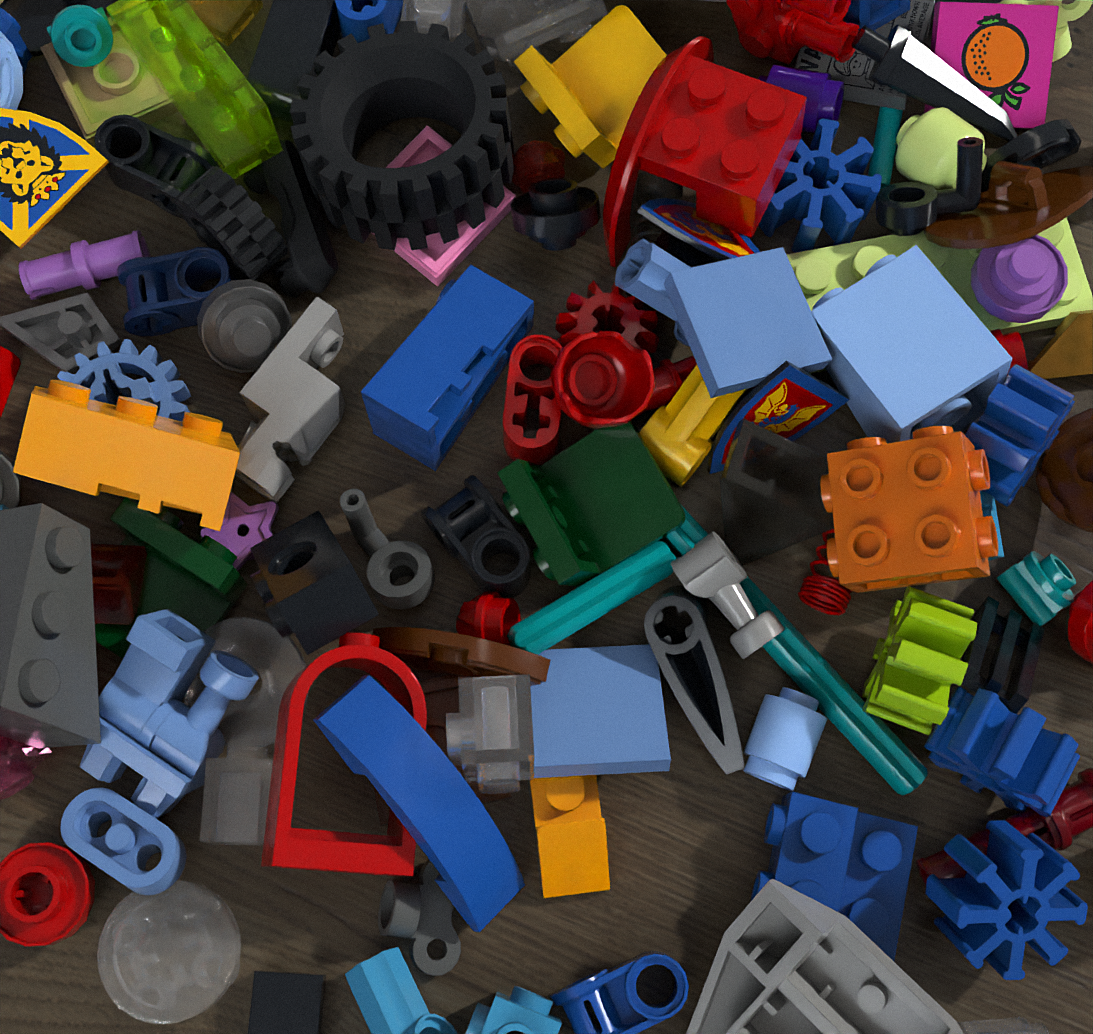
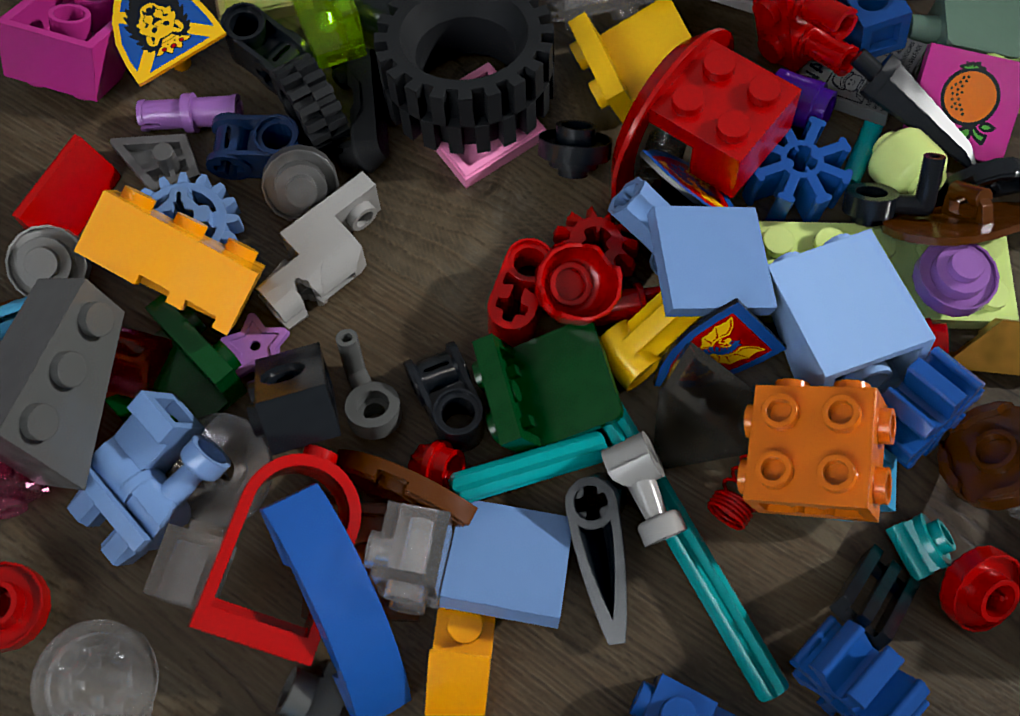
camera: 15 degrees right, 5 degrees down
medium blue plate [60,788,186,895] -> none
blue wedge [361,264,534,471] -> none
clear red plate [512,141,565,193] -> none
light blue brick [743,687,827,791] -> none
lime gear [862,586,977,736] -> none

